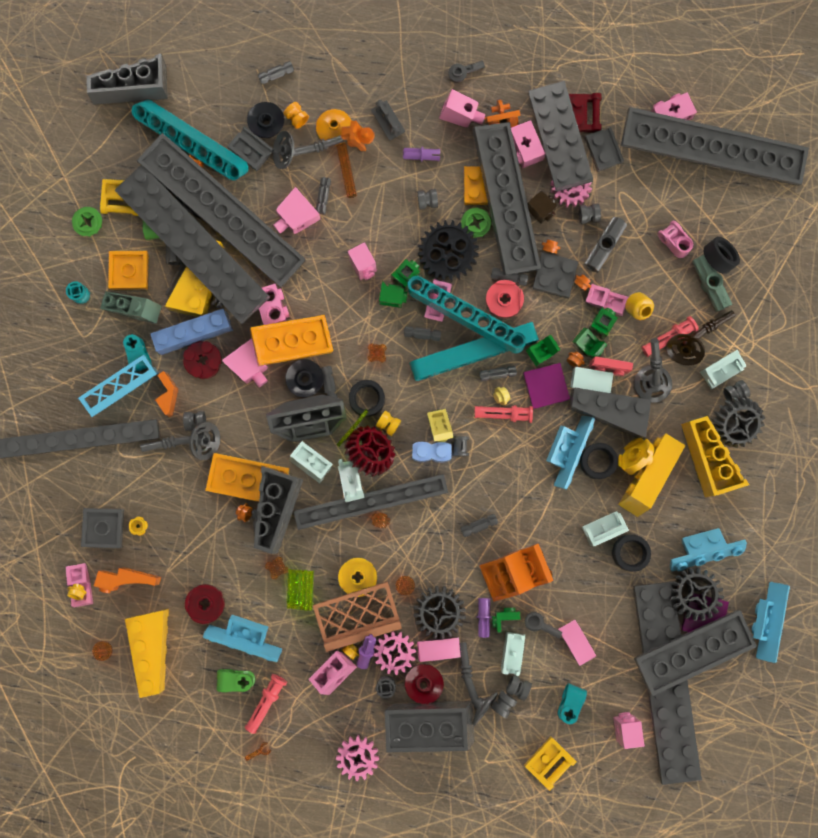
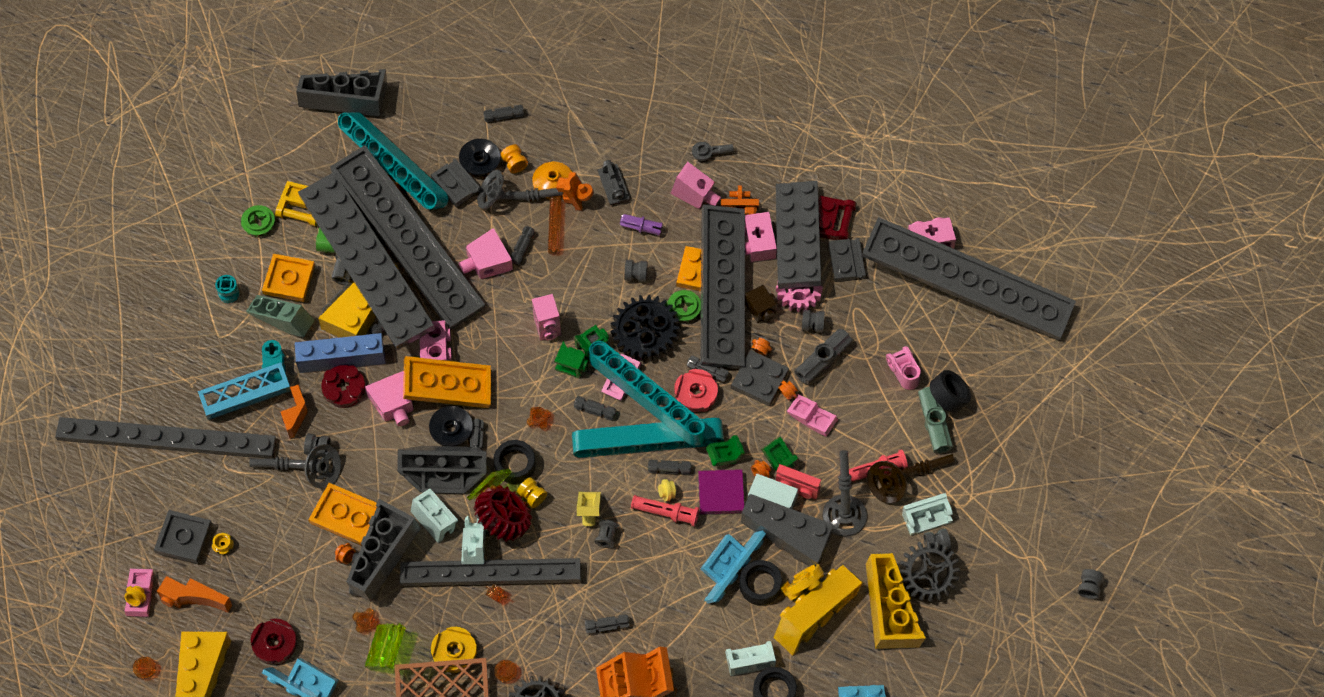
camera: 15 degrees right, 20 degrees down
light blue brick [412,442,452,463] -> none
green window [588,308,618,340] -> none
yellow head [625,292,654,320] -> none

